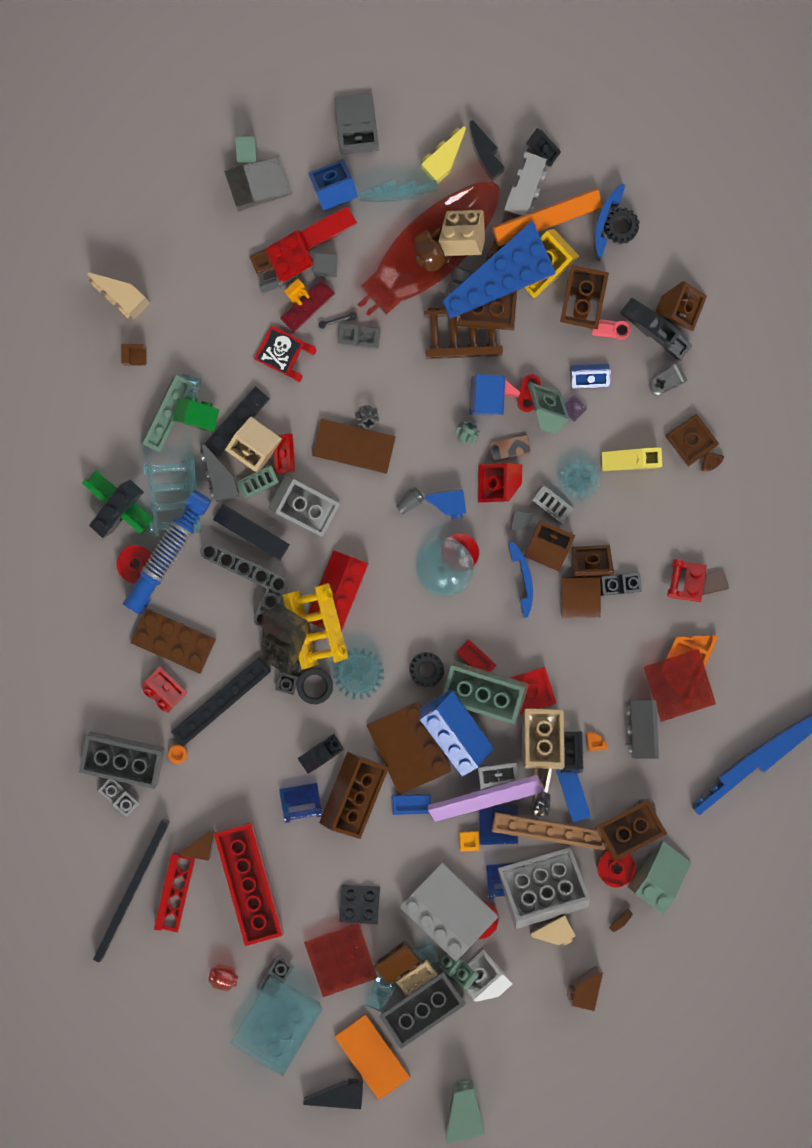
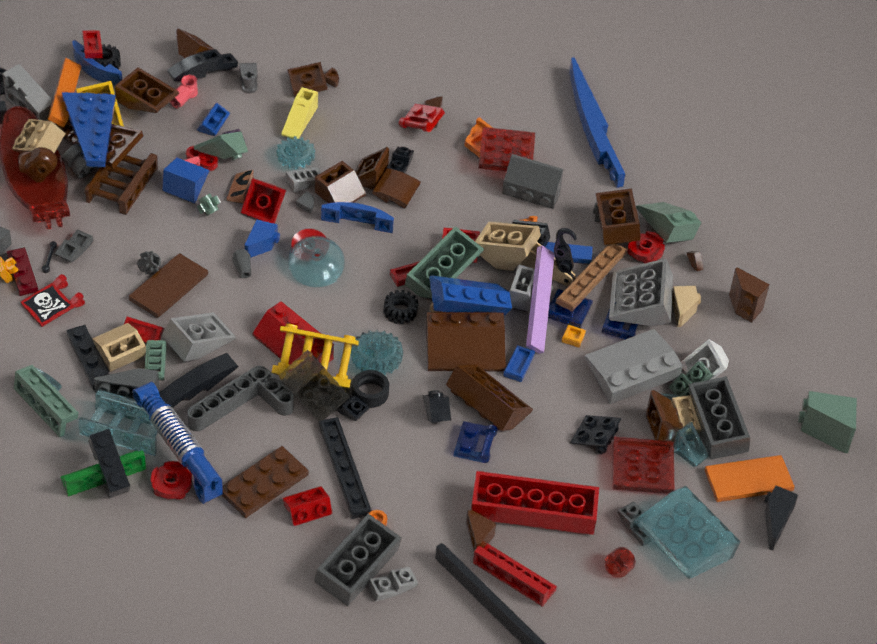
camera: 75 degrees left, 40 degrees down
green brick [173,396,220,432] -> none
none -> red plate [82,31,103,59]

